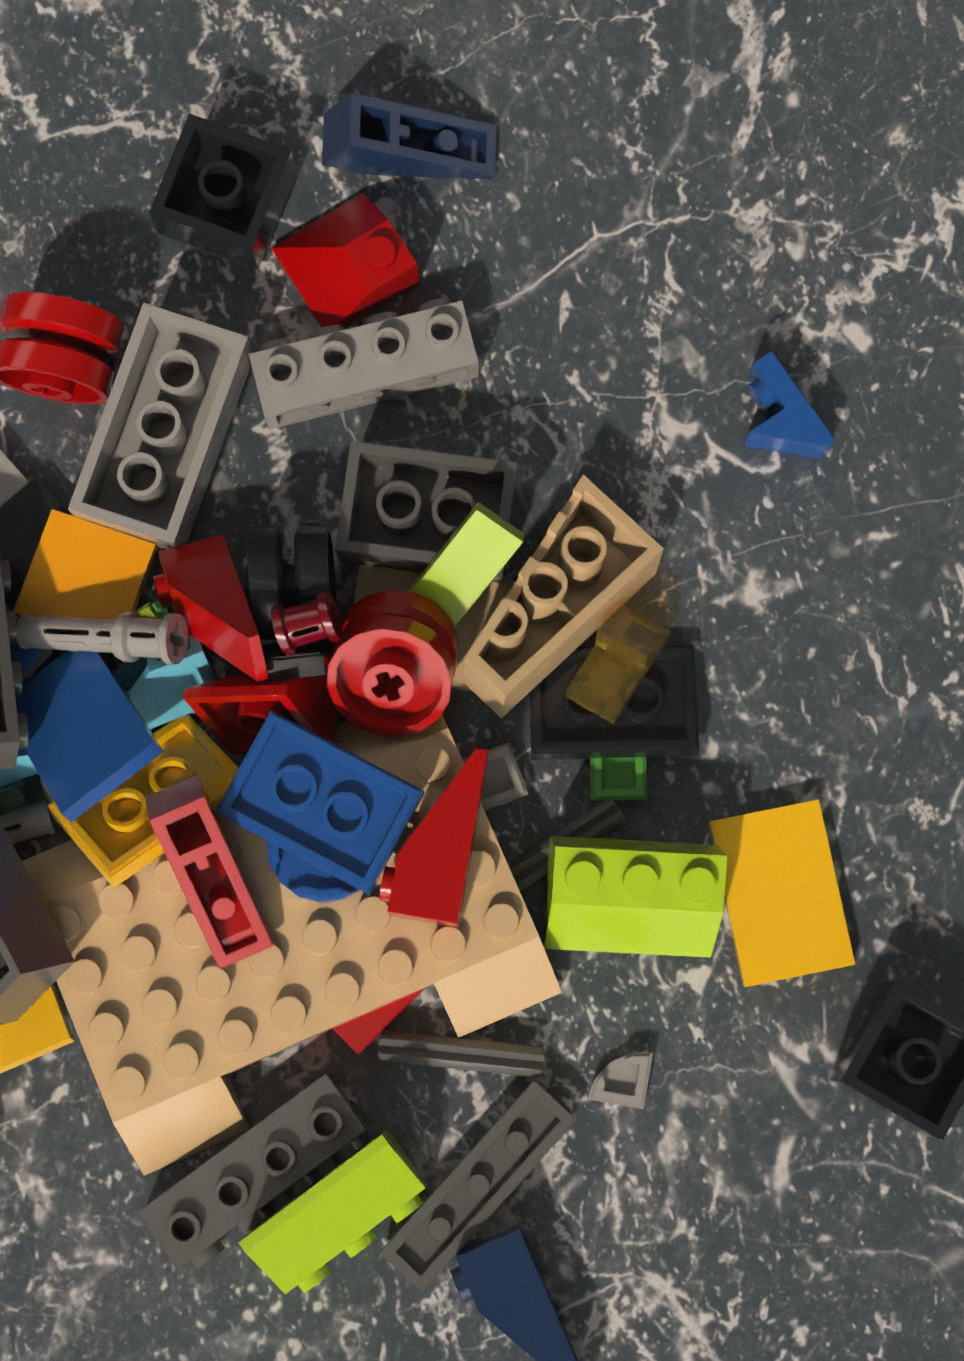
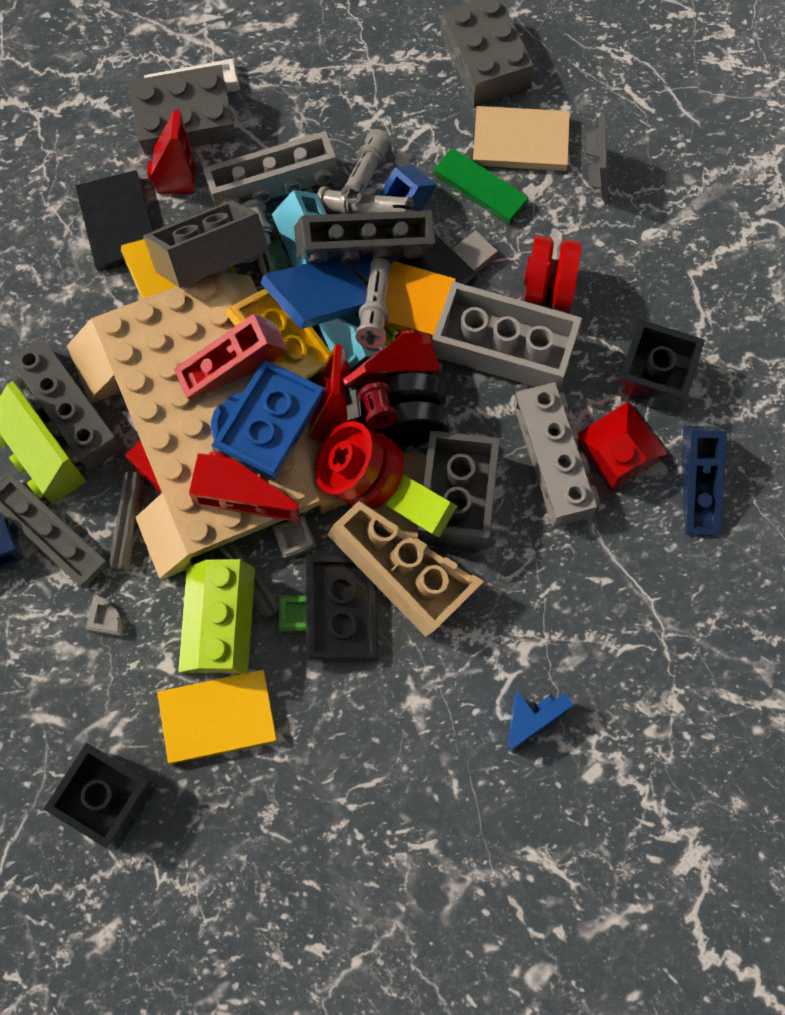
camera: 90 degrees right, 10 degrees down
clear yellow slope [566,604,671,724] -> none

